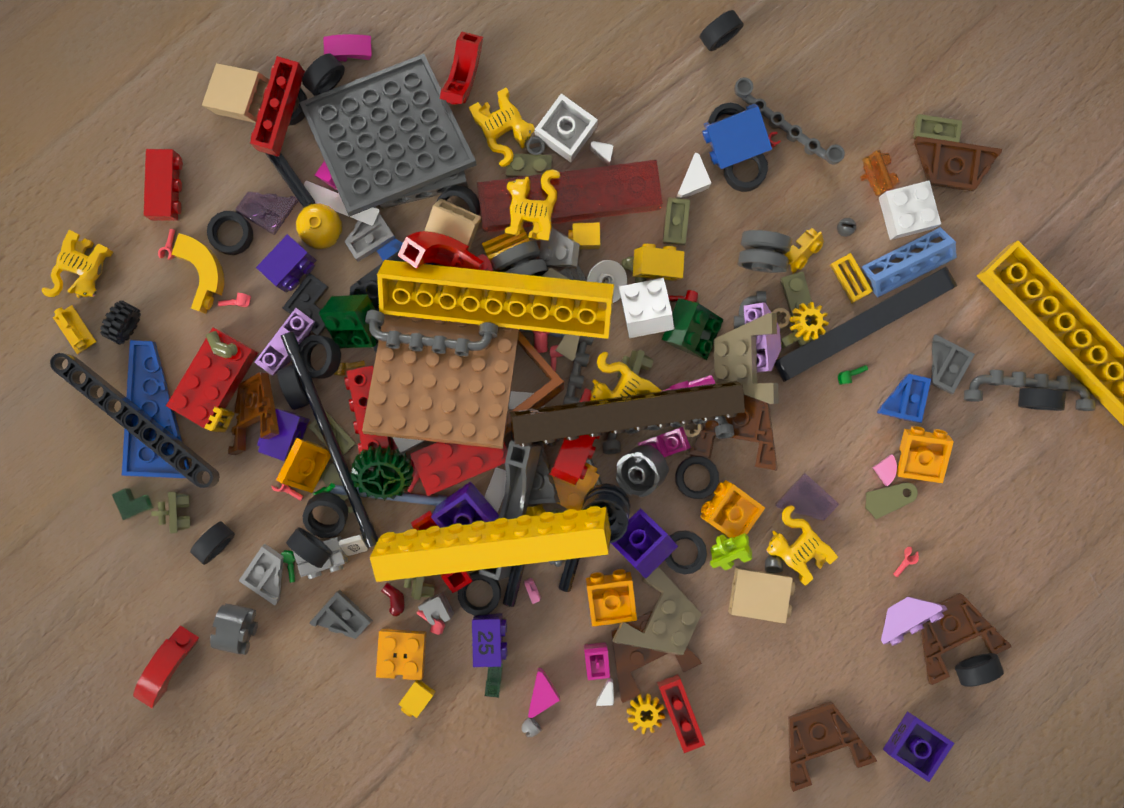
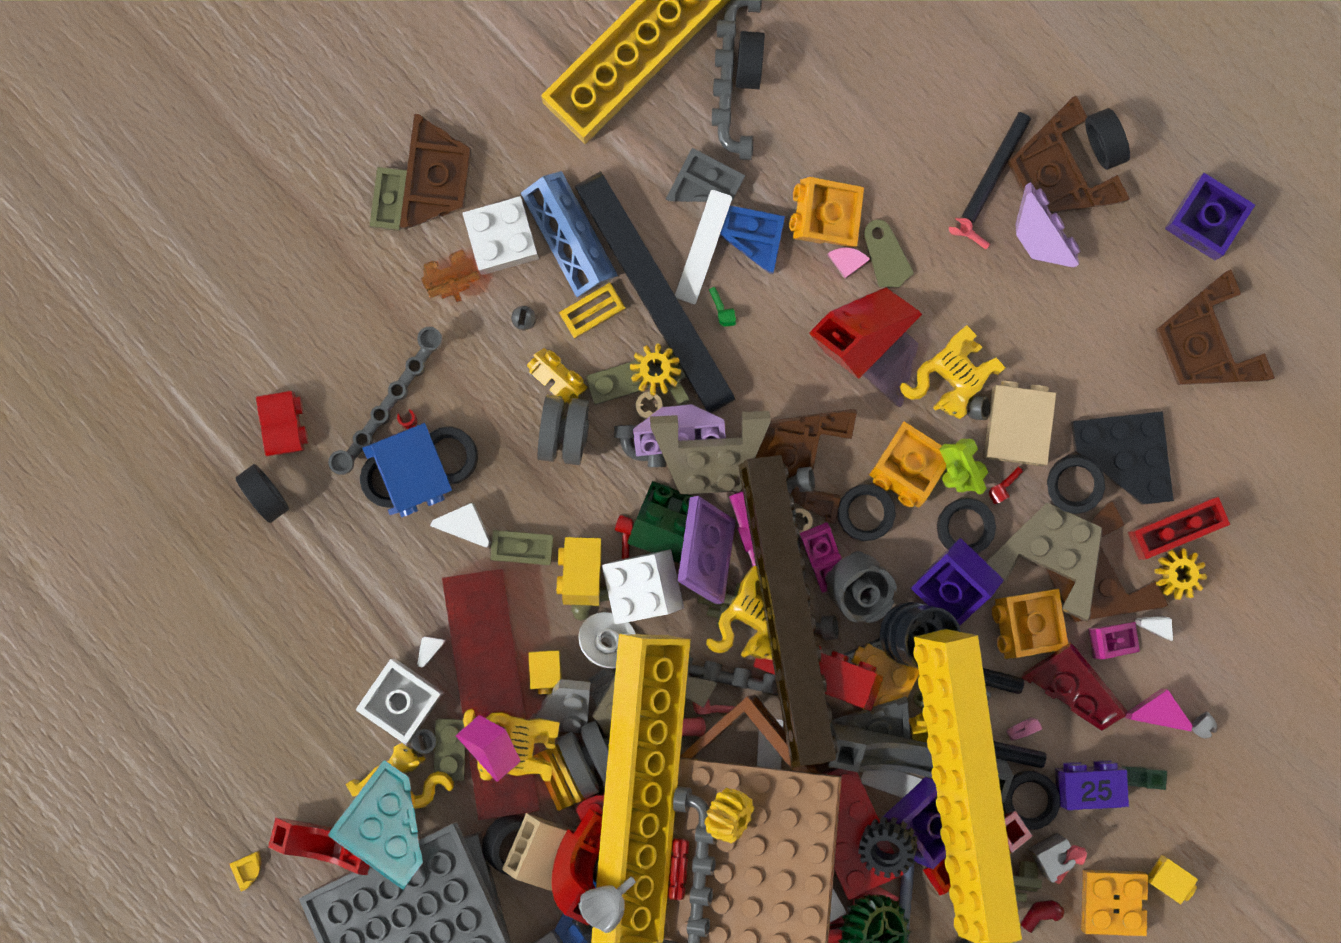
camera: 85 degrees left, 0 degrees up
none -> yellow tile [229,851,261,892]
none -> red brick [256,391,309,457]
none -> teal plate [328,760,423,890]
none -> dark pink slope [456,715,521,782]
none -> light grey piece [579,877,636,933]
none -> red axle [667,838,689,900]
none -> white sticker [675,190,732,304]
none -> medium lavender tile [678,496,735,604]
none -> yellow gear [704,787,754,844]
none -> red slope [809,287,922,379]
none -> black tyre [858,817,918,878]
none -> black piece [961,112,1031,223]
none -> red hand [989,467,1023,504]
none -> dark red wing [1022,642,1127,731]
none -> black tyre [1047,454,1105,514]
none -> black plate [1071,411,1174,505]

